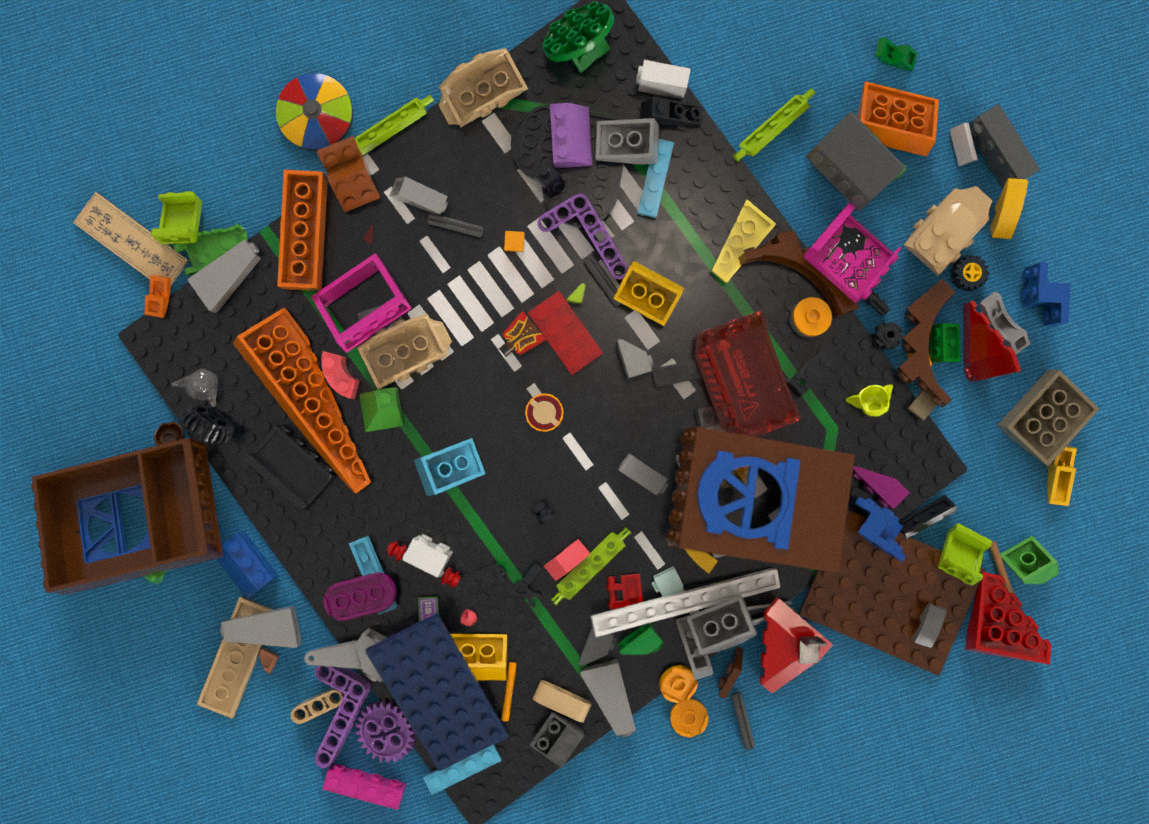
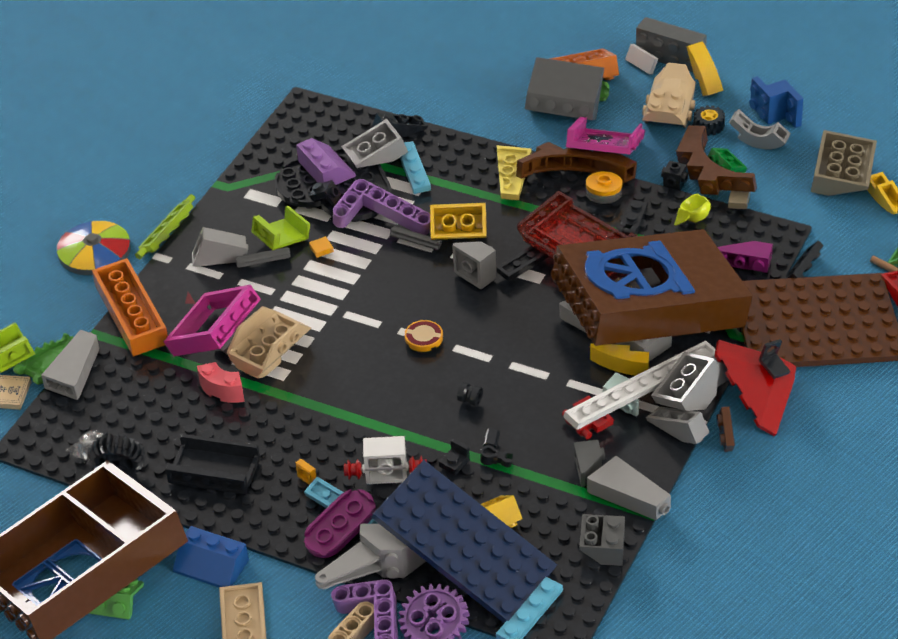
camera: 30 degrees left, 45 degrees down
orange slope [144,274,172,318] -> none
light grey slope [220,606,302,648] -> none
orange wedge [233,307,371,494] -> none
nougat tile [259,647,280,674] -> none
dark orange bracket [317,136,380,212] -> none
bright green slope [359,388,404,432] -> none
medium azure slope [414,438,486,496] -> none
tan slope [439,49,528,127] -> none
torso [498,311,547,357] -> none
light orange bar [501,662,517,721] -> none
red plate [528,291,603,375] -> none
tan beam [533,680,592,722] -> none
green bracket [543,1,614,73] -> none
coral slope [544,539,590,581] -> none
lime plate [551,527,631,605] -> none
lime slope [567,283,585,305] -> none
light grey slope [618,453,668,495] -> none
green slope [618,623,664,655] -> none
white brick [636,60,690,100] -> none
light orange tile [659,665,698,703] -> none
light orange tile [670,698,708,738] -> none
dark grey axle [731,692,755,749] -> none
lime plate [733,88,815,162] -> none
blue bracket [855,497,906,562] -> none
black axle [865,289,890,316] -> none
green slope [875,37,918,71] -> none
dark grey slope [912,603,946,648] -> none
lime panel [938,523,992,586] -> none
red slope [963,301,1021,382] -> none
none -> lime panel [251,206,310,250]
none -> light orange tile [296,459,316,485]

